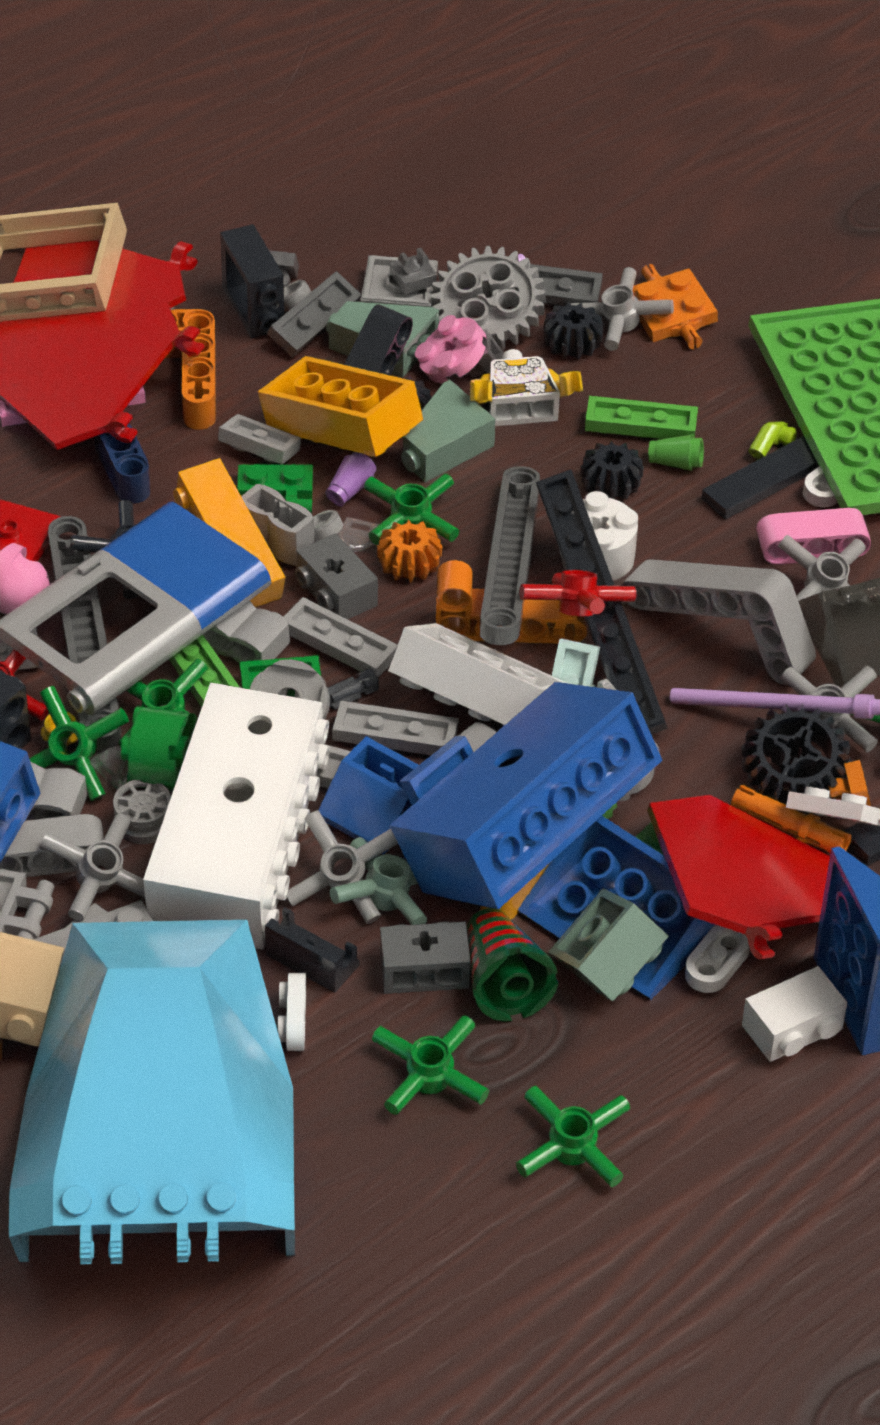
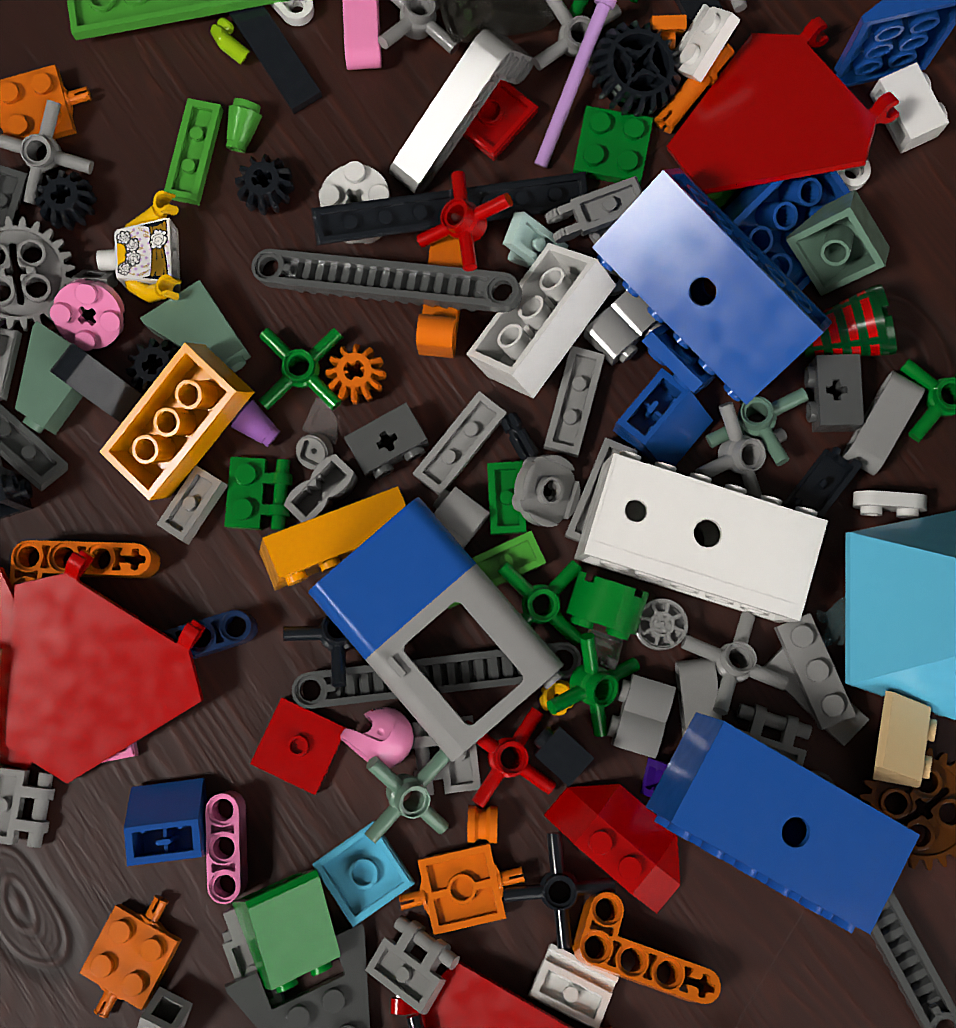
camera: 75 degrees left, 35 degrees up
none -> red plate [463,80,538,161]
none -> green plate [573,106,653,184]
none -> light grey beam [842,370,925,476]

